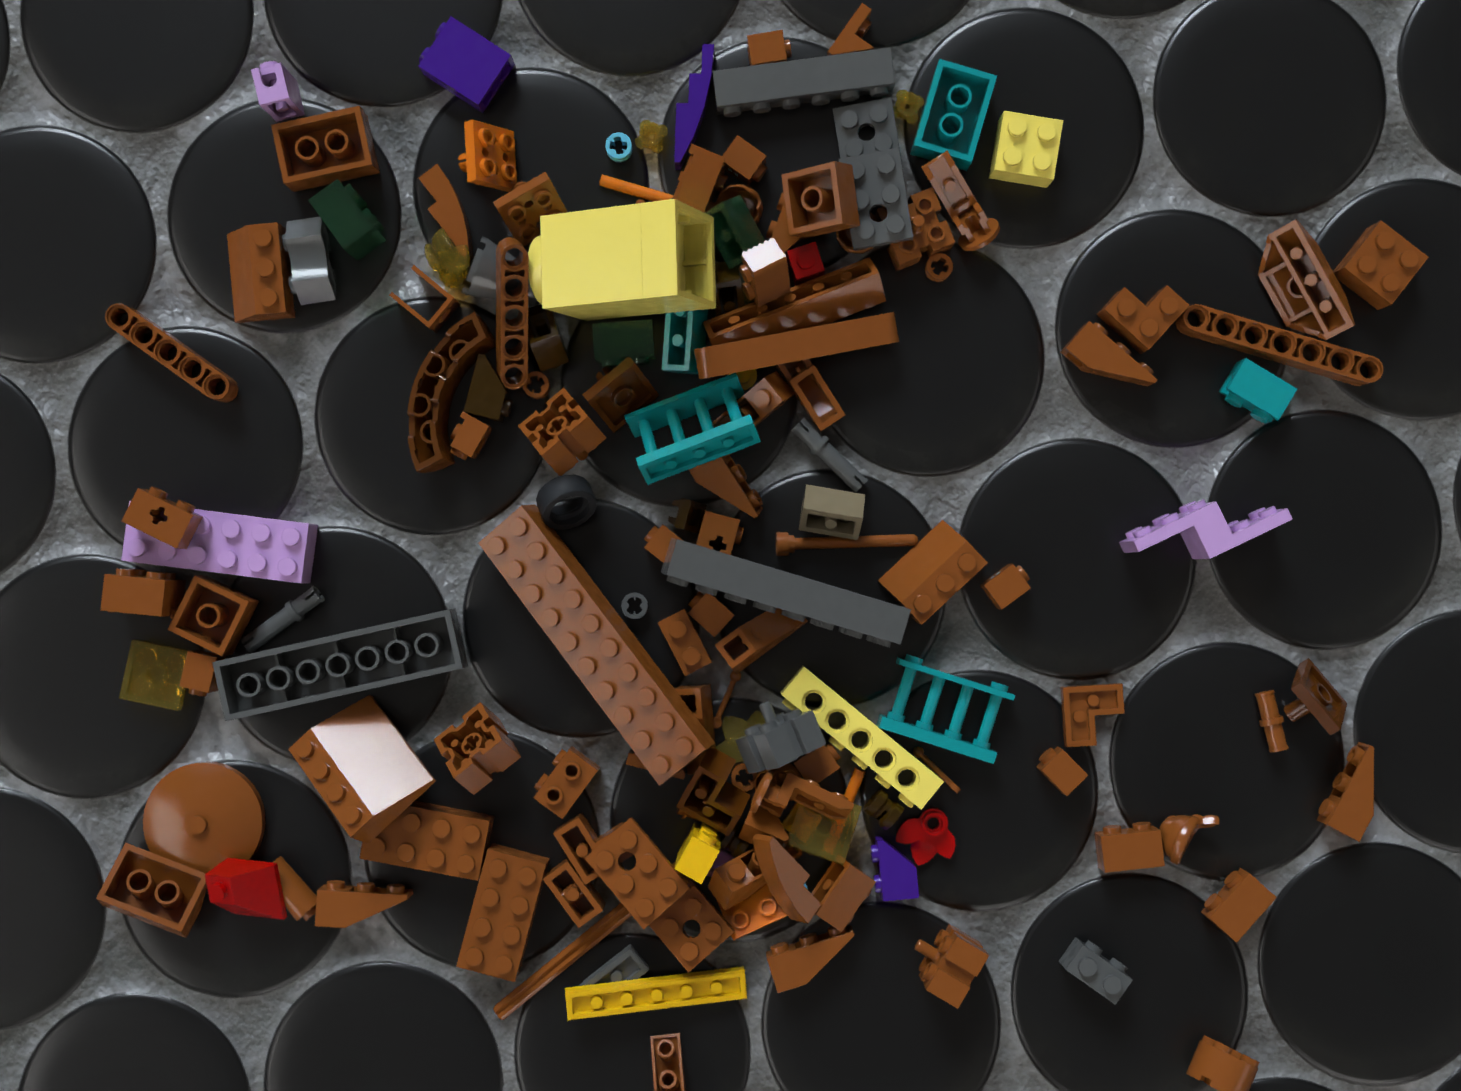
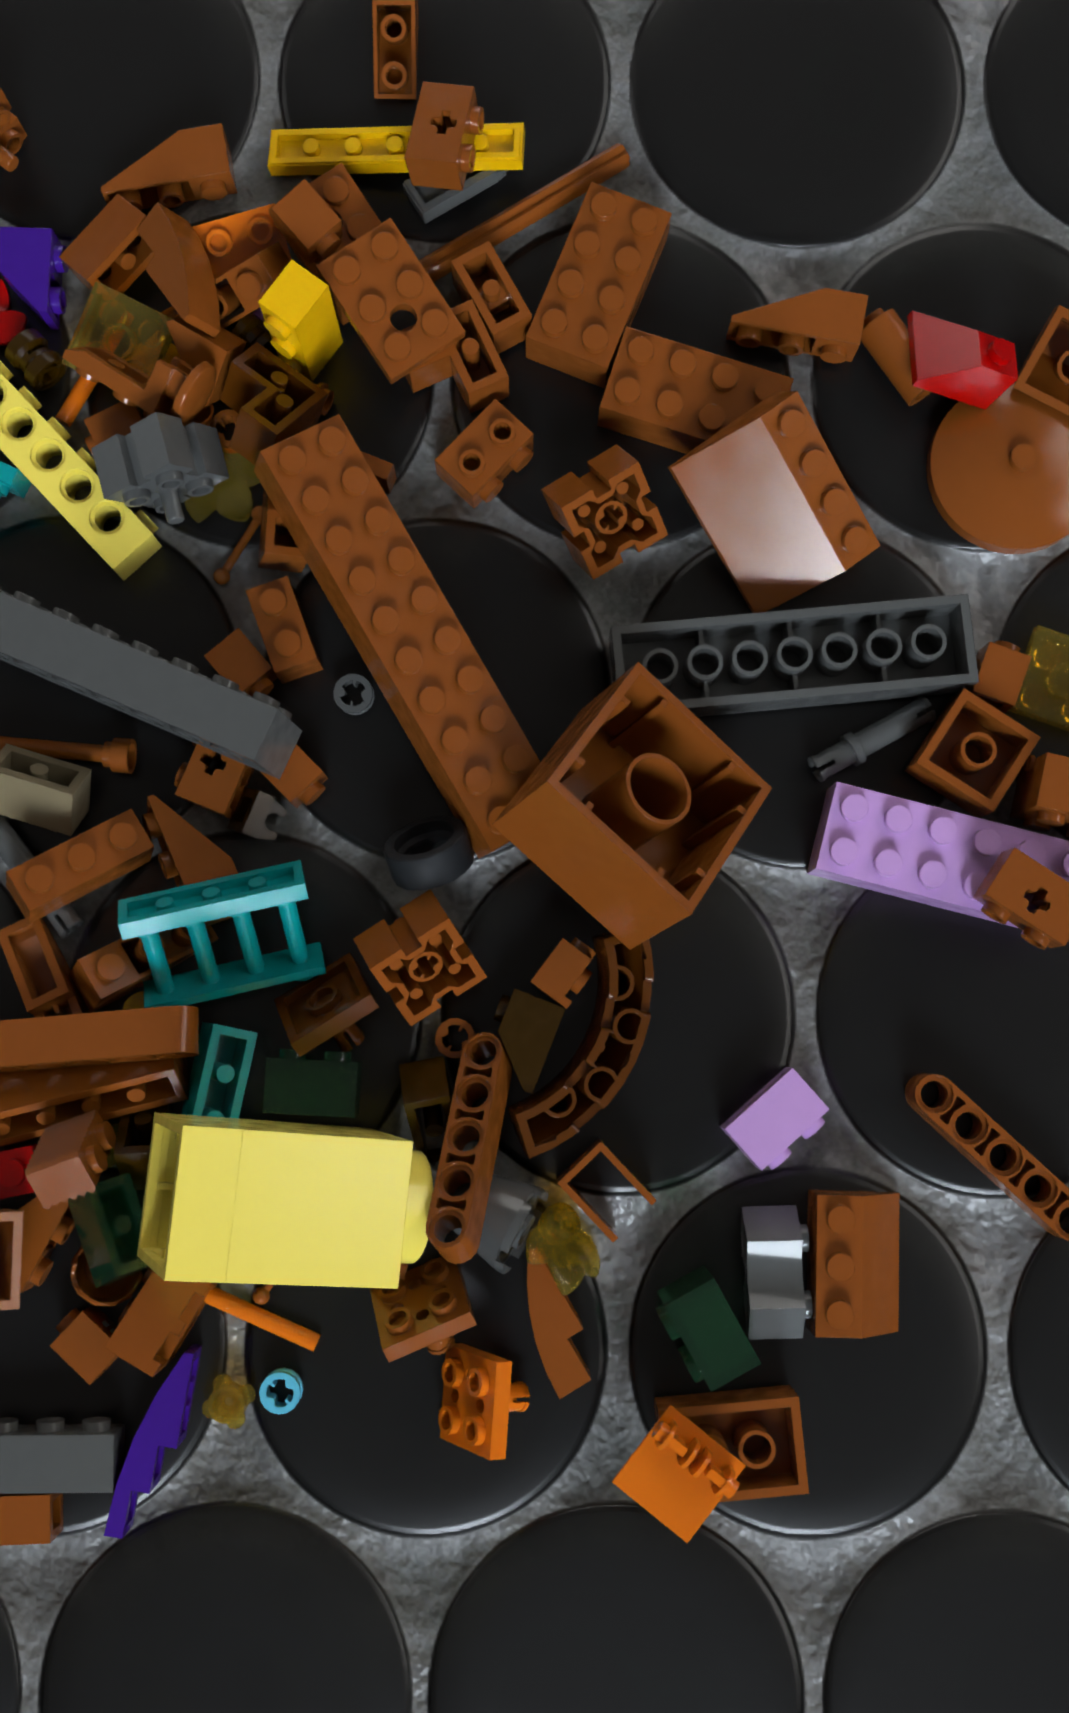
camera: 175 degrees left, 5 degrees down
lavender brick [251,61,305,122] -> none
dark purple brick [418,16,515,113] -> none
dark orange slope [715,608,808,675] -> none
none -> dark orange brick [6,809,154,924]
none -> dark orange brick [271,179,343,264]
none -> dark orange brick [404,81,484,191]
none -> dark orange brick [492,662,772,950]
none -> orange hinge [612,1404,746,1544]
none -> lavender brick [720,1067,830,1171]

